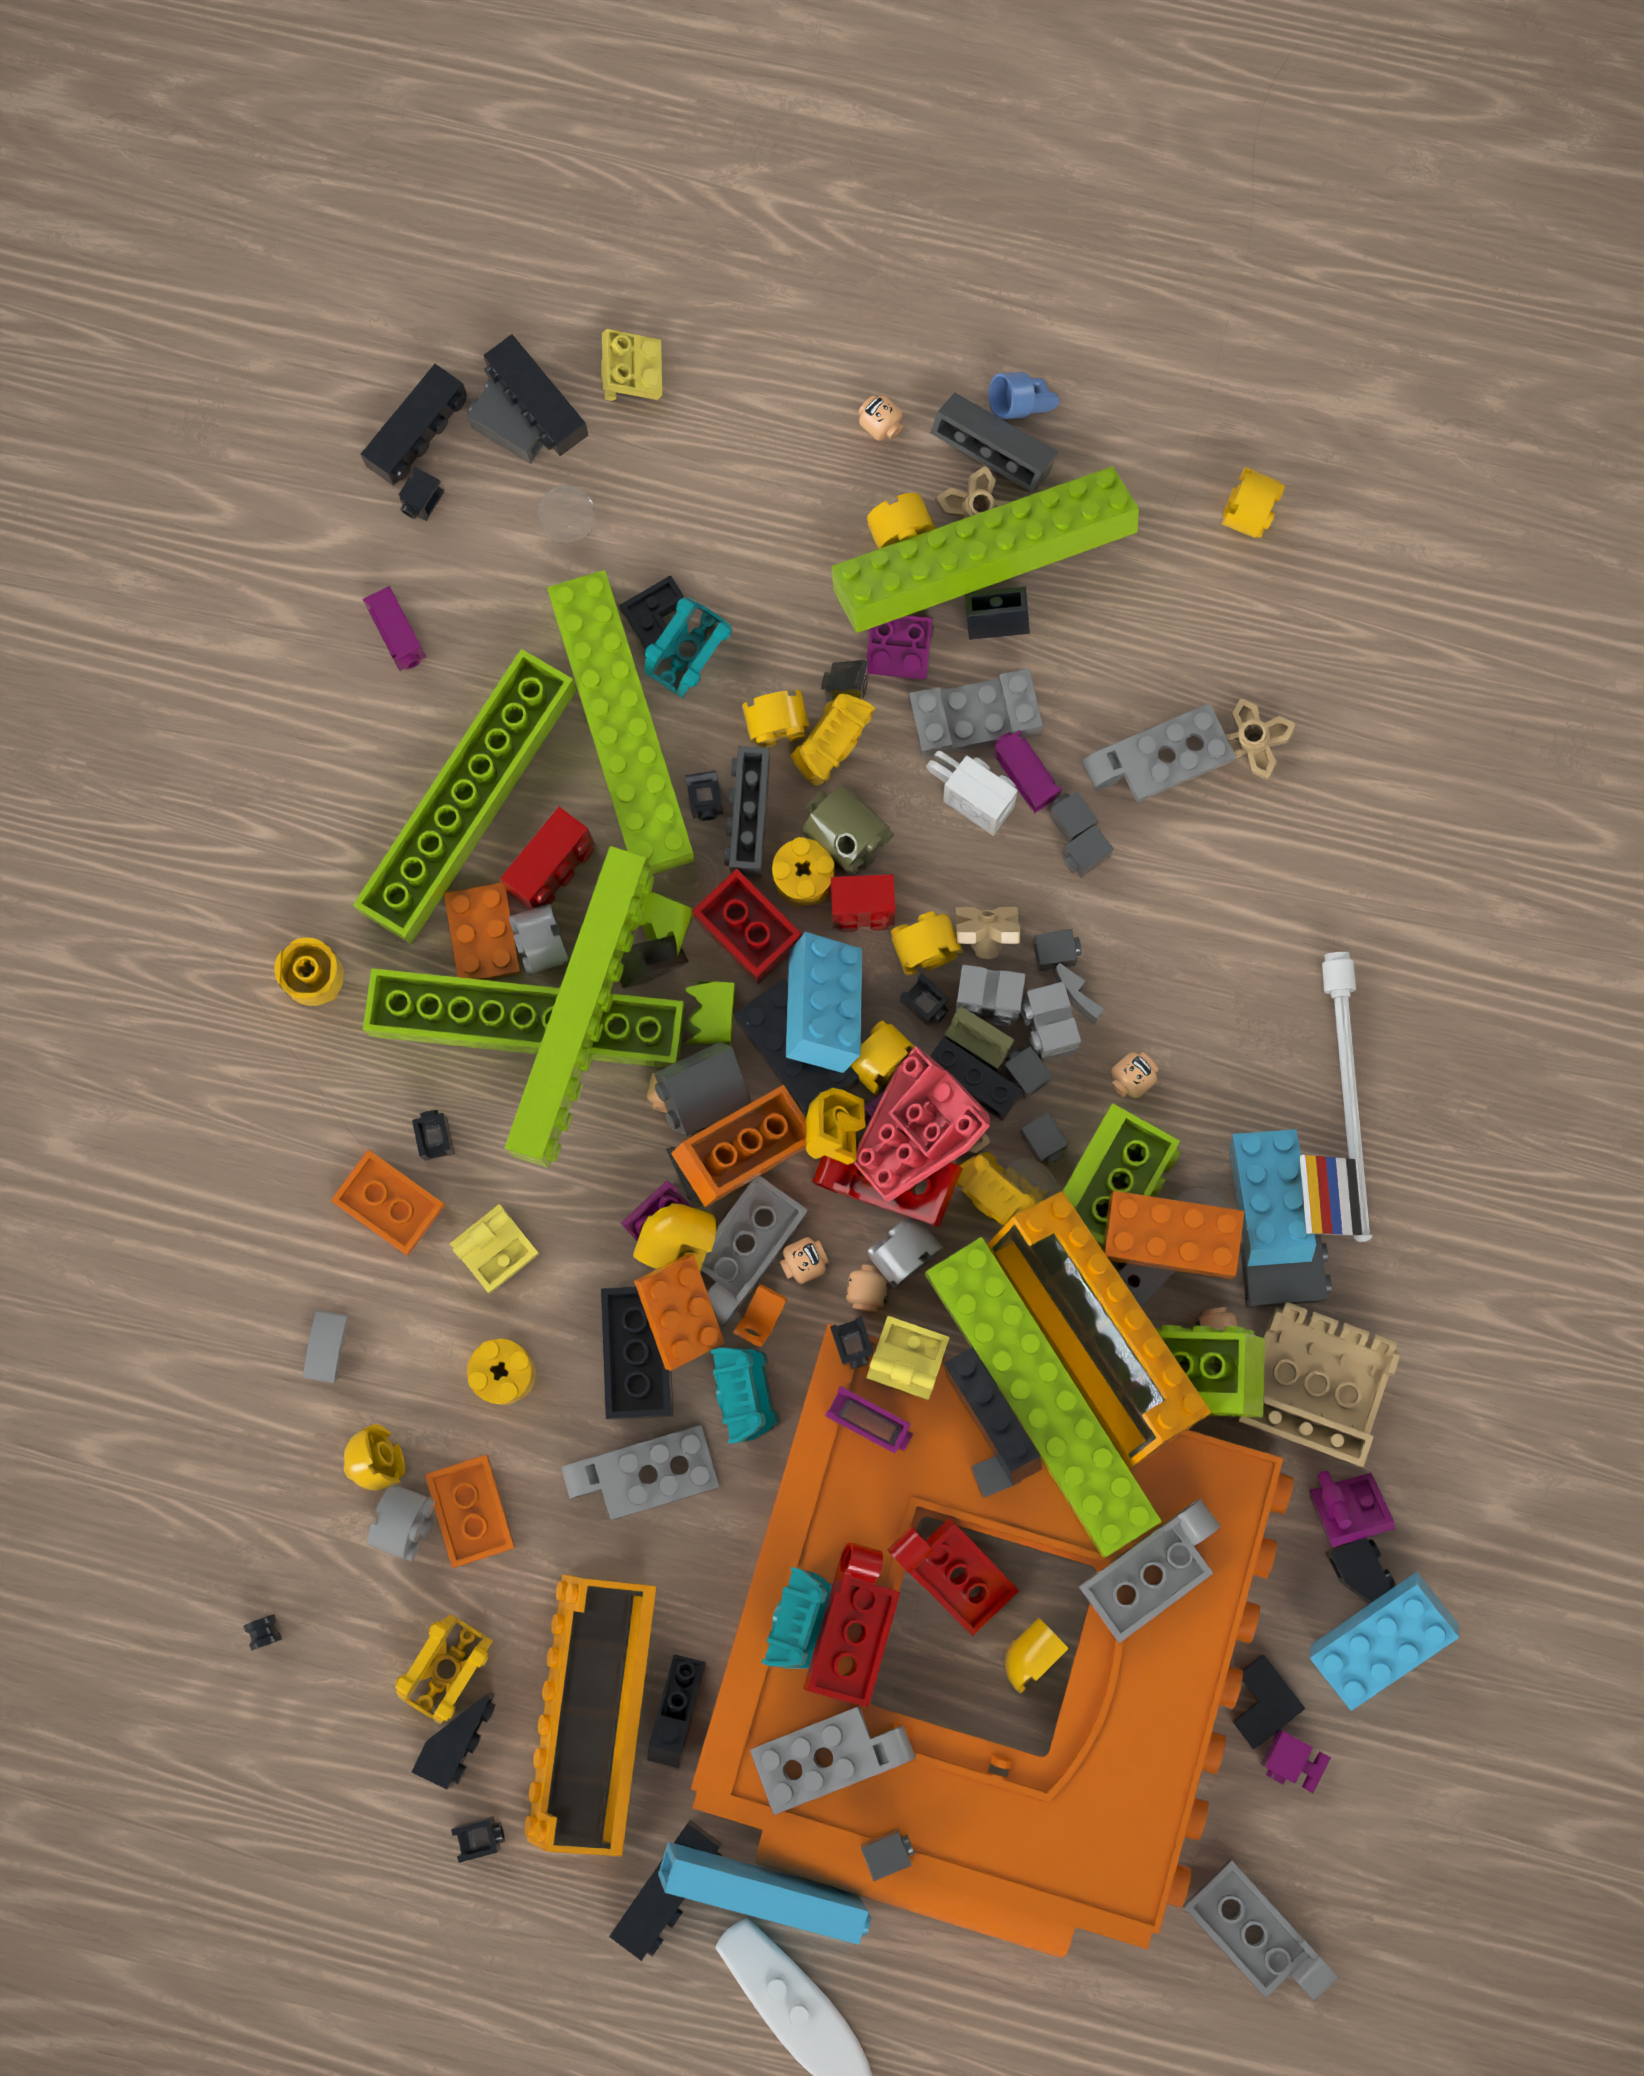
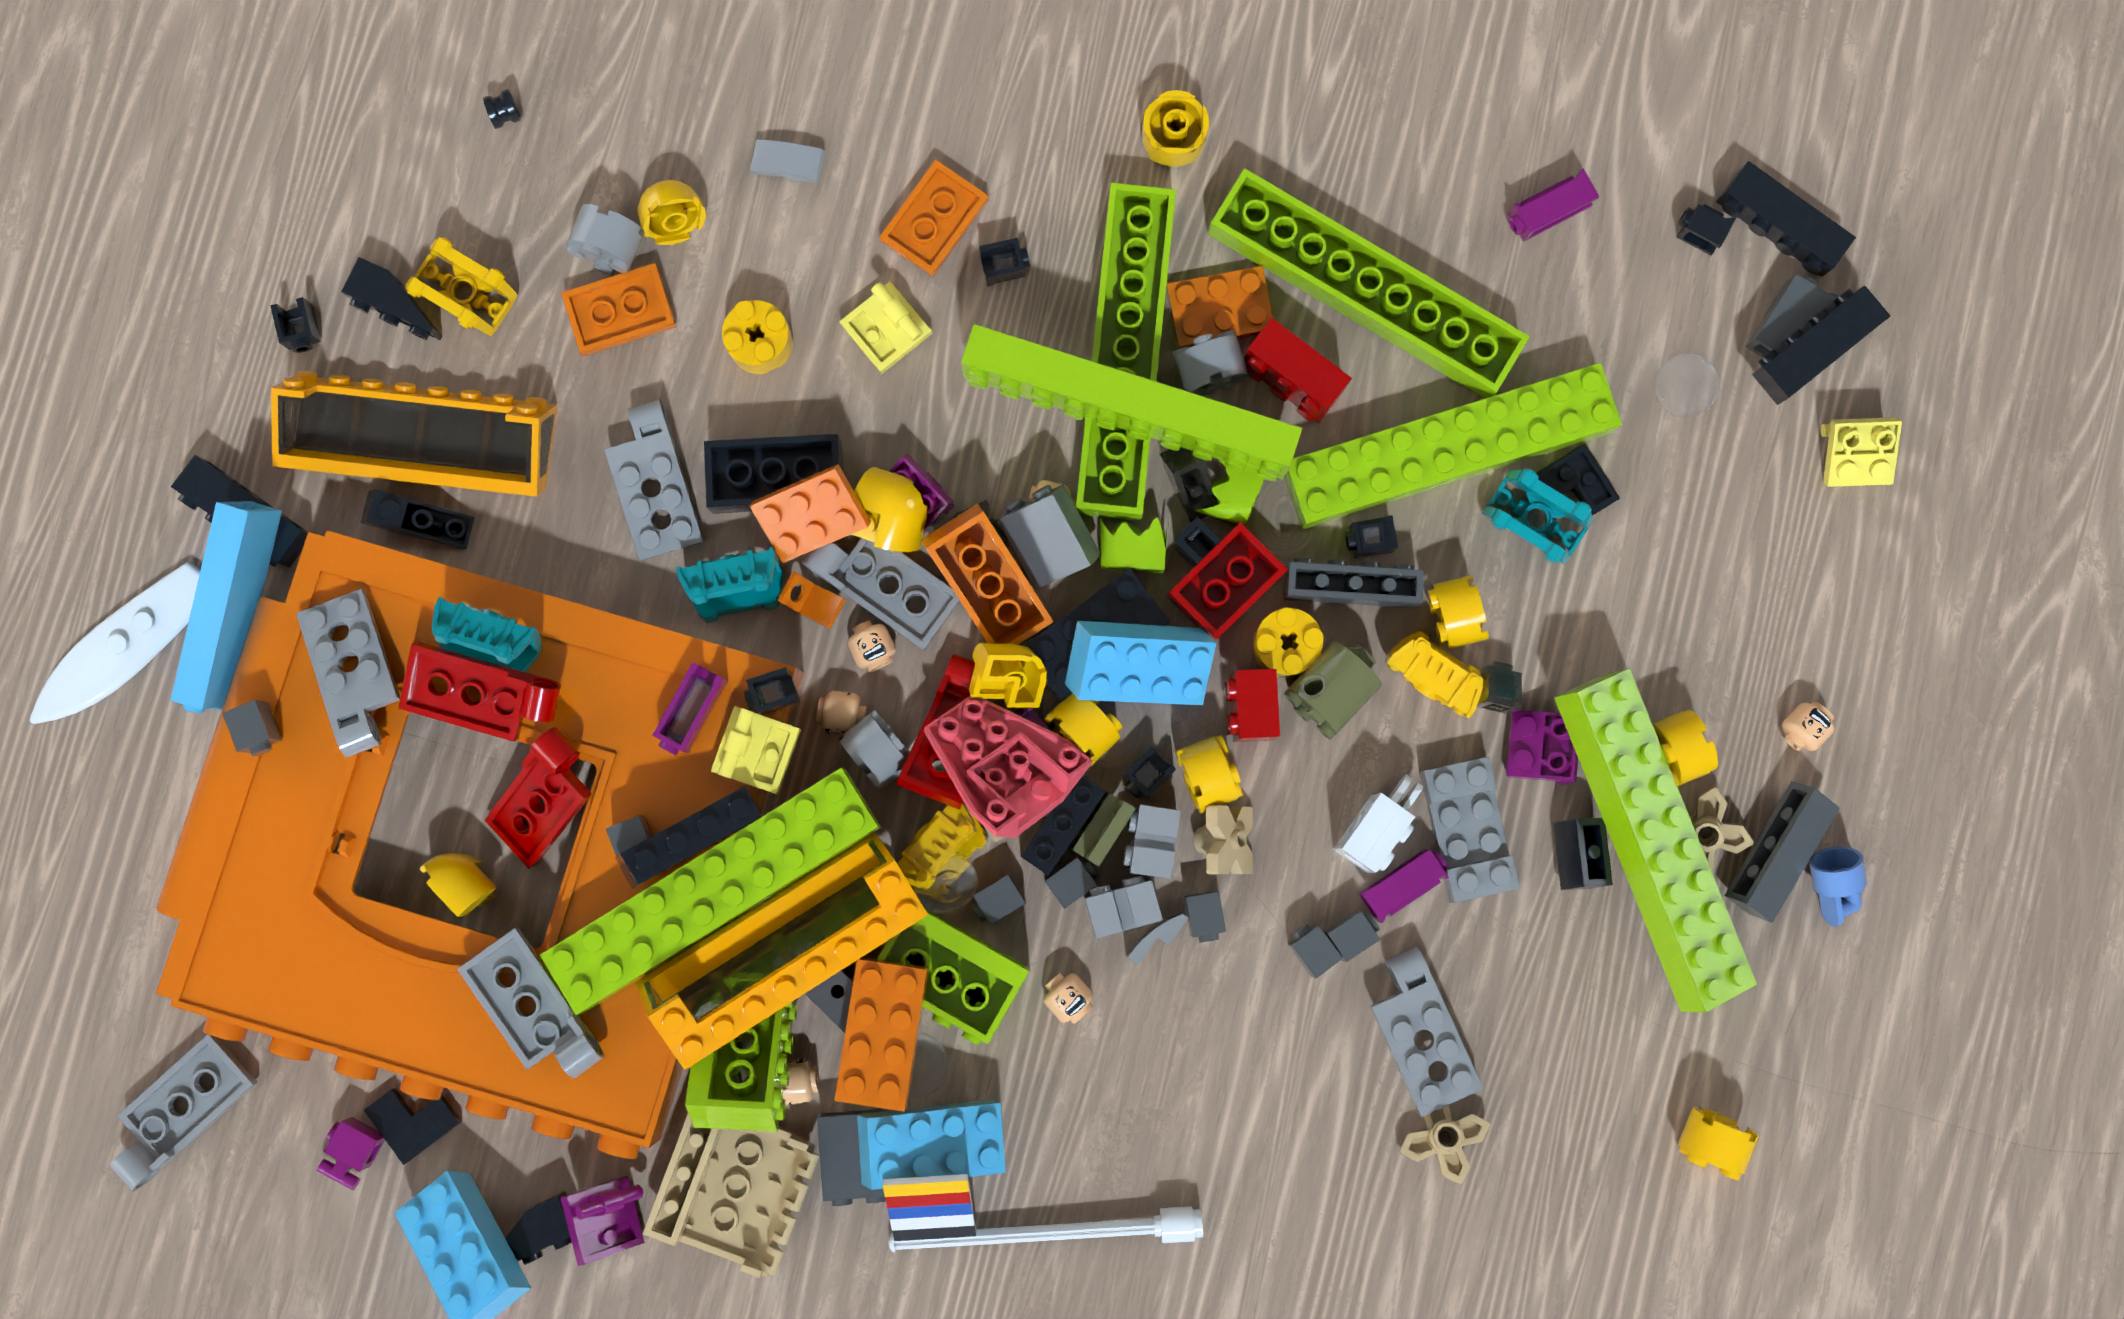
camera: 80 degrees right, 5 degrees up
none -> black window [1174,517,1221,568]

